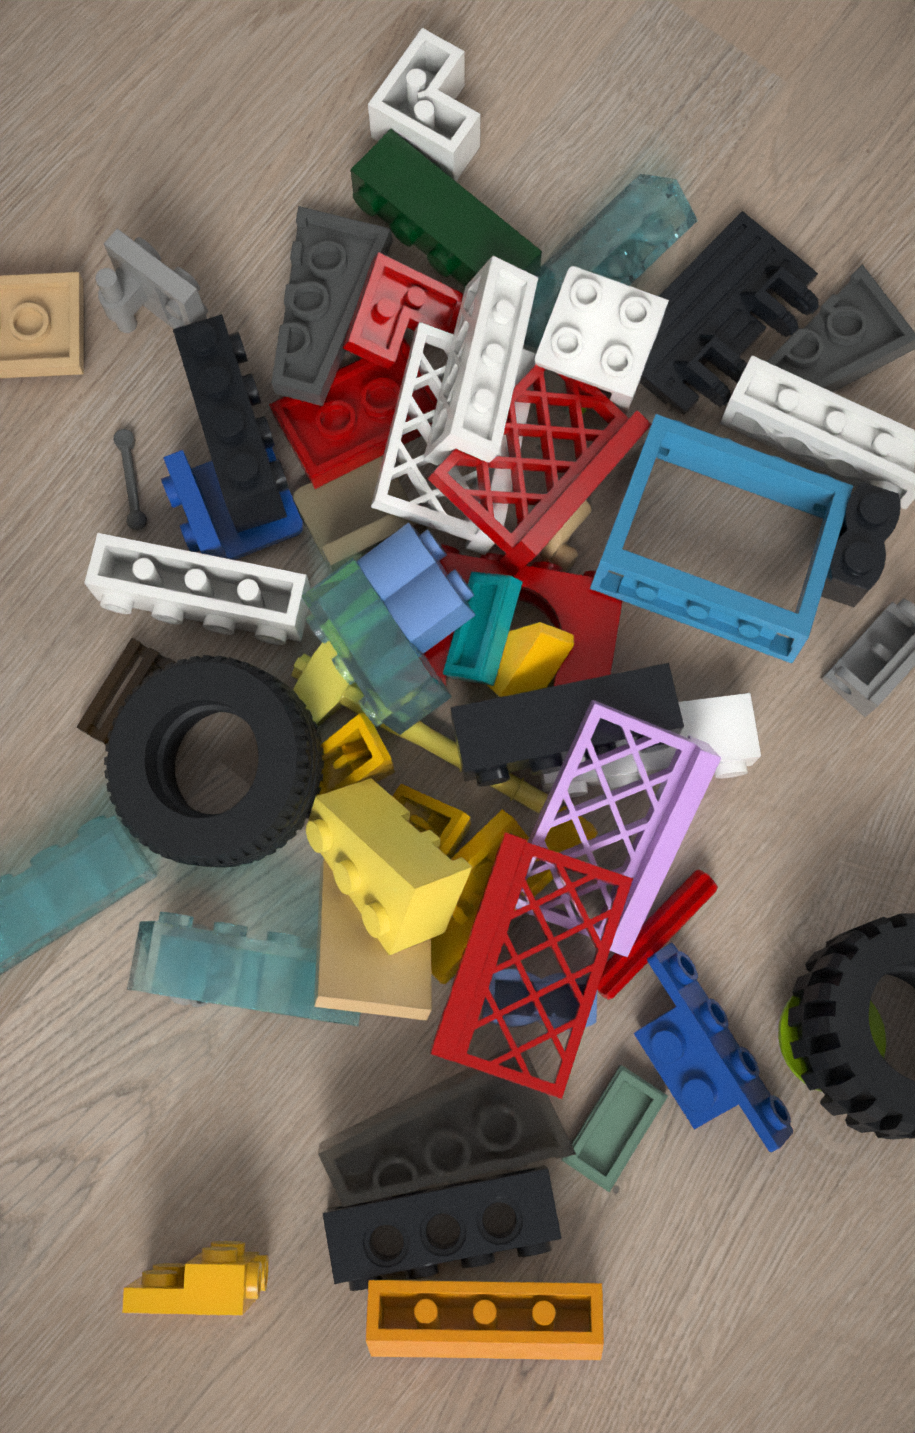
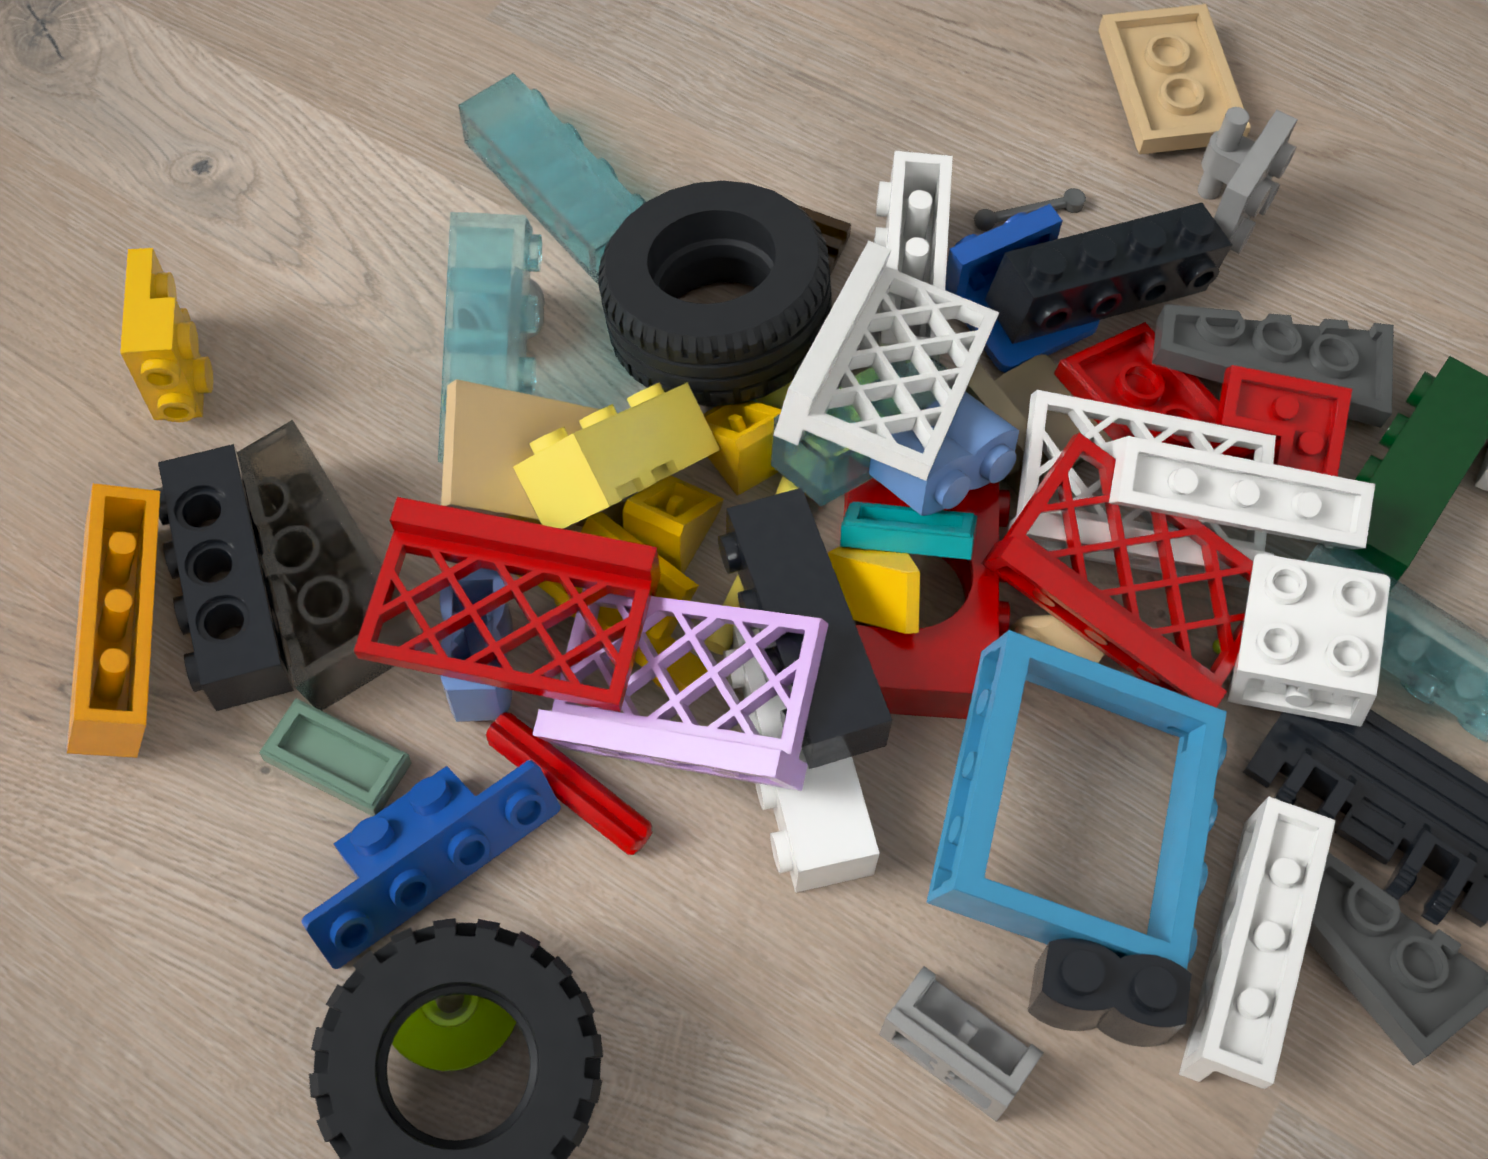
camera: 80 degrees right, 15 degrees down
none -> white fence [774,241,999,481]

